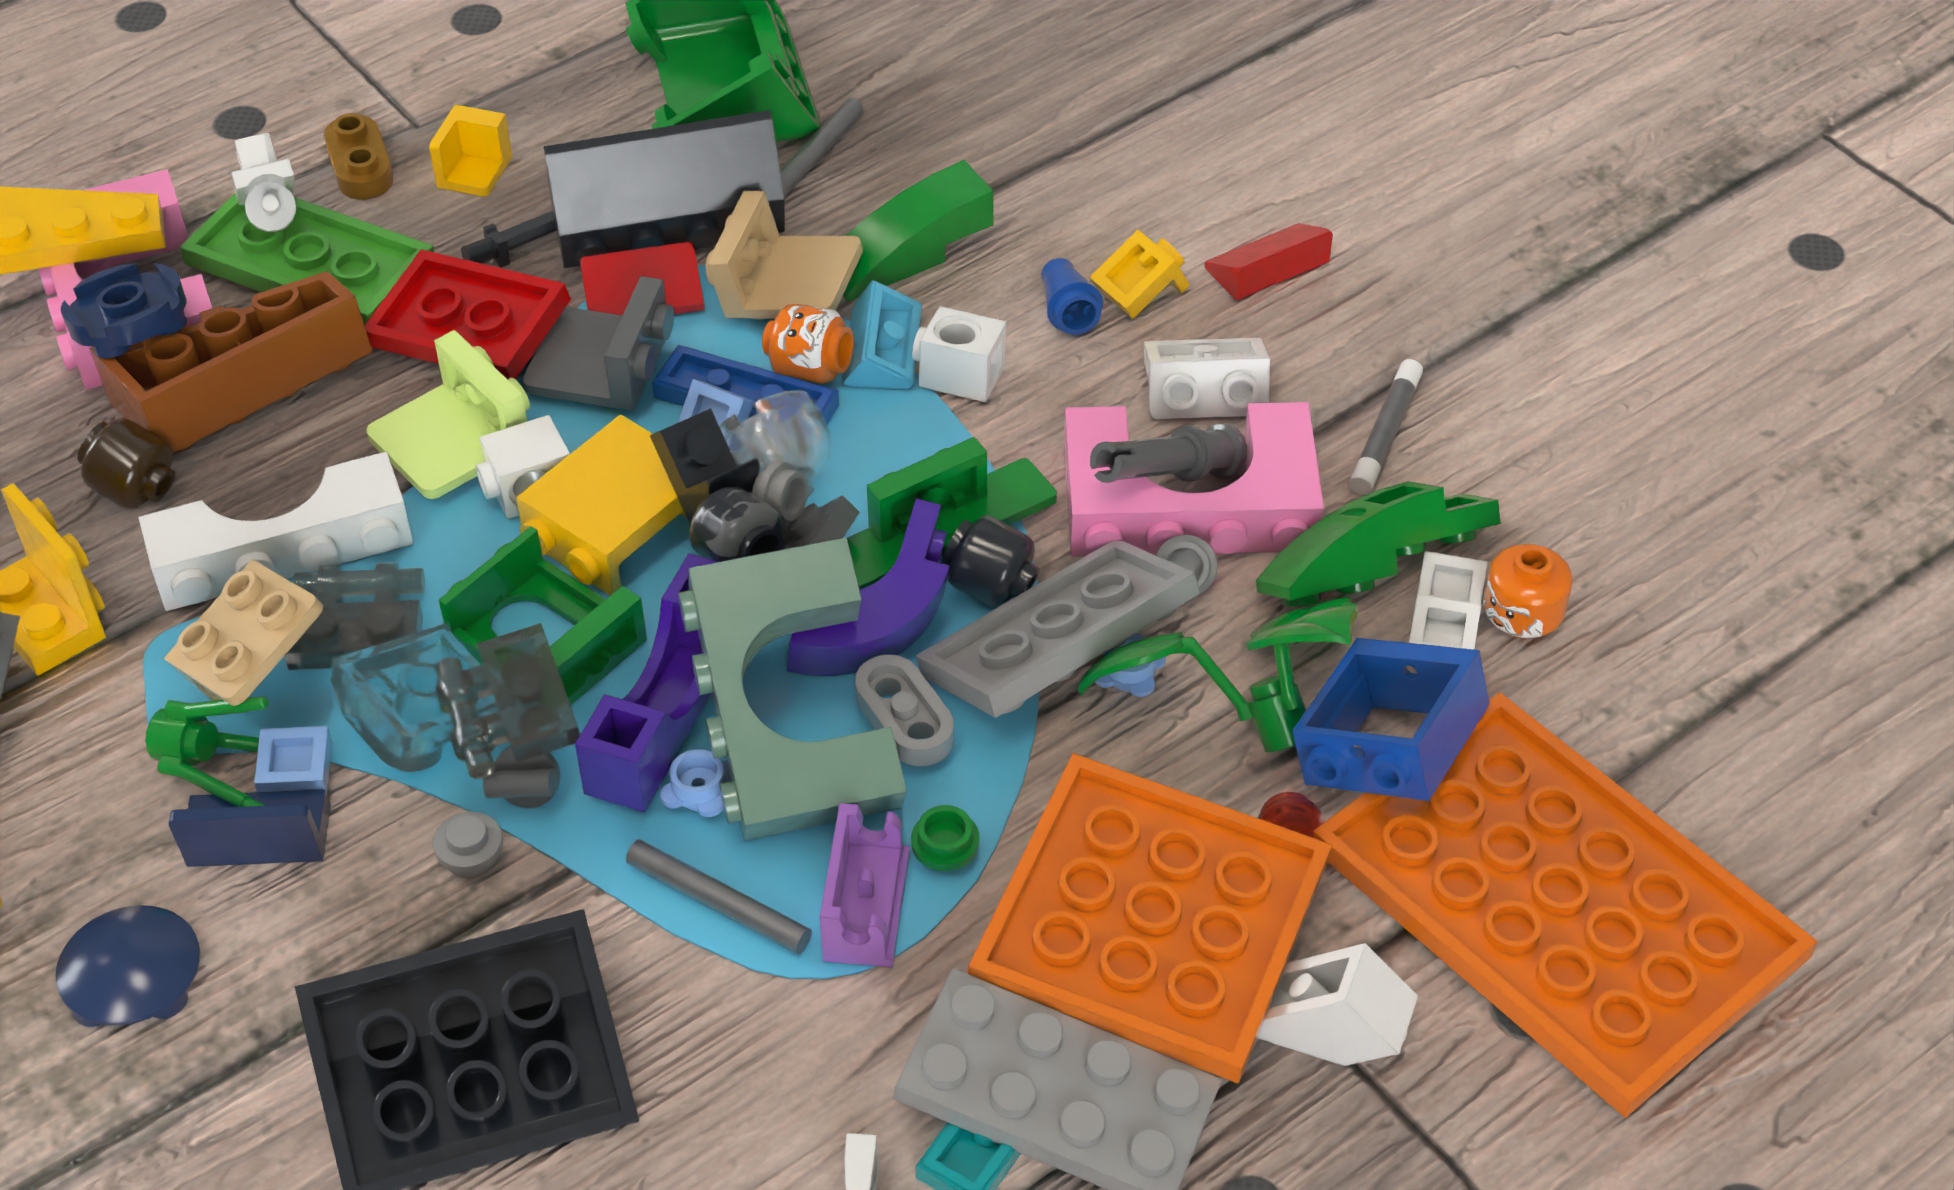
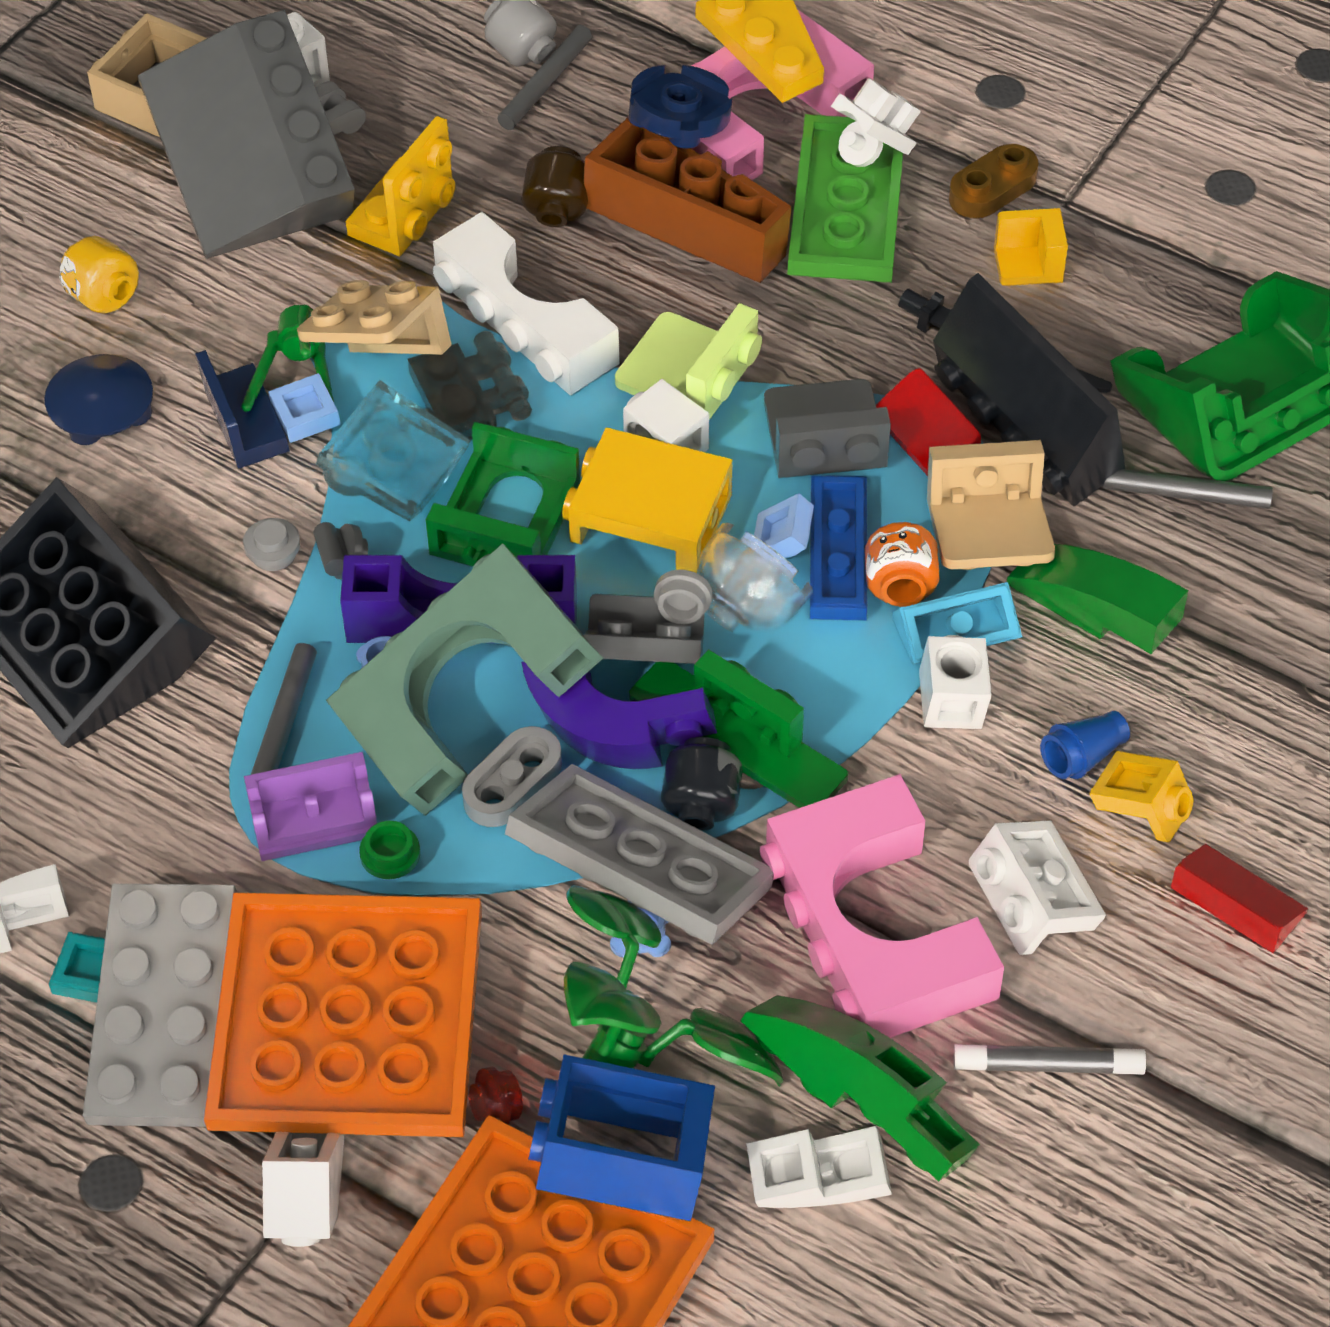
camera: 70 degrees right, 5 degrees up
red plate [364,249,571,380] -> none
clear smoke plate [435,623,580,779] -> none
black slope [650,408,760,526] -> none
black head [689,486,785,563] -> none
dark grey pin [1090,423,1247,483] -> none
light grey plate [1156,535,1218,594] -> none
orange head [1483,543,1573,638] -> none

